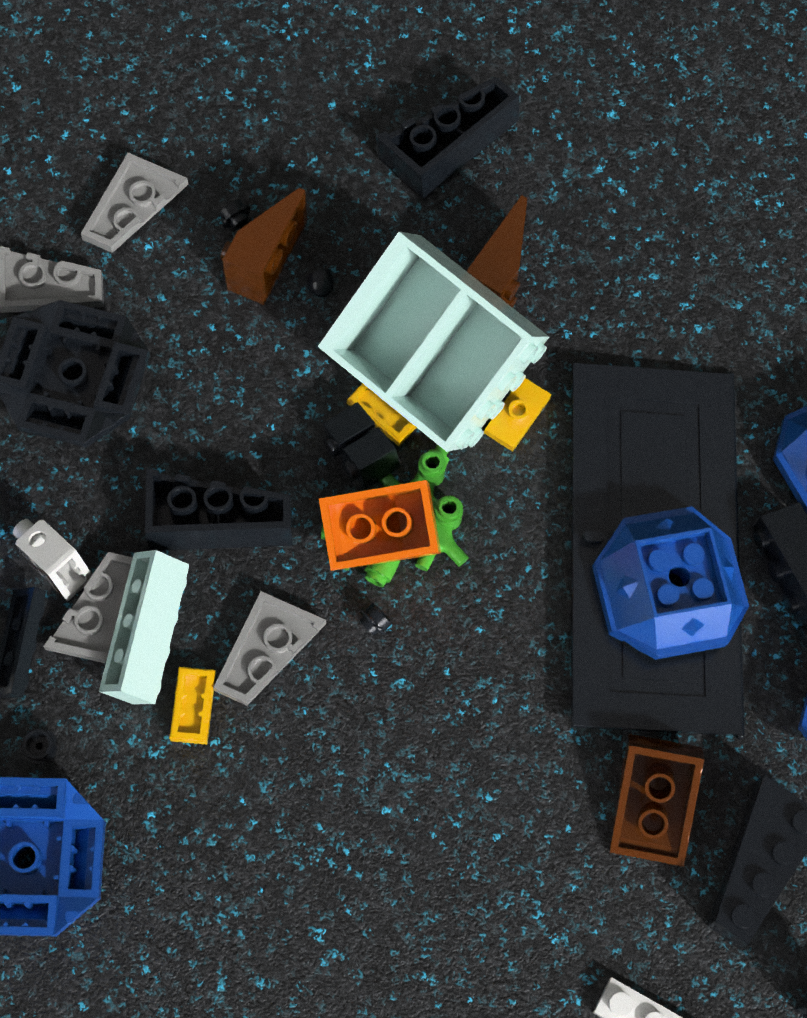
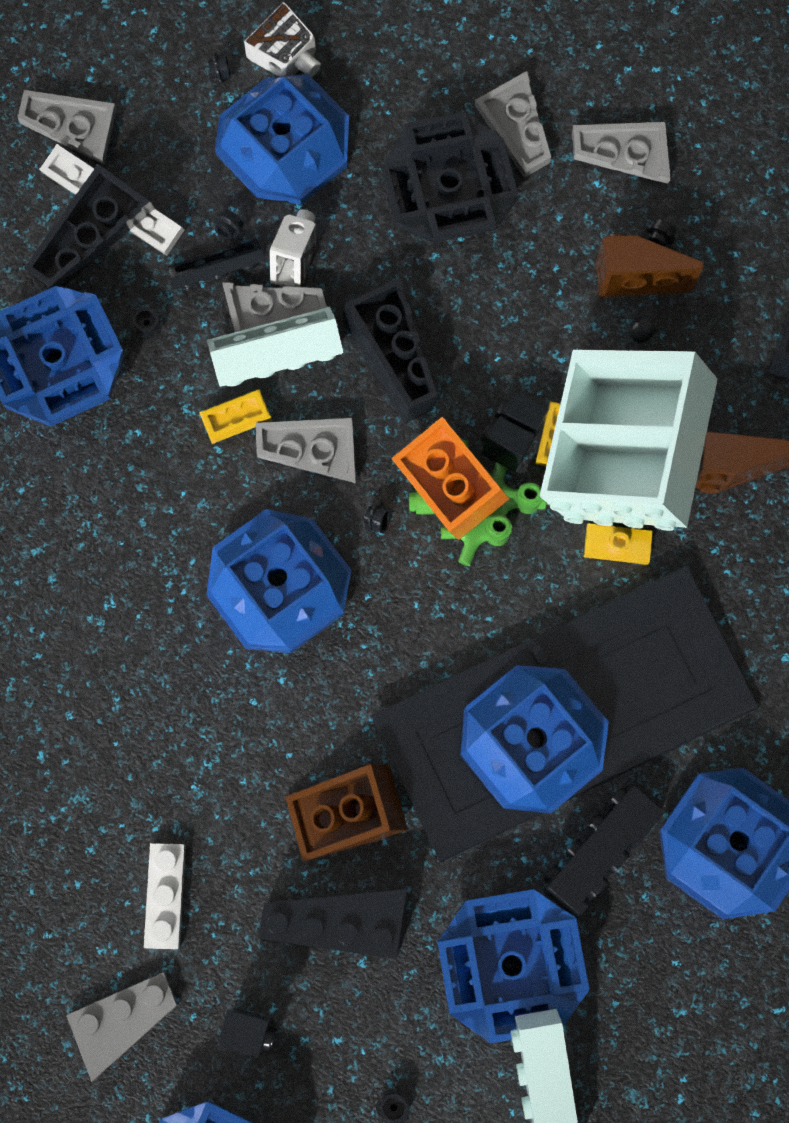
camera: 65 degrees right, 5 degrees up
none -> blue piece [206,509,352,653]

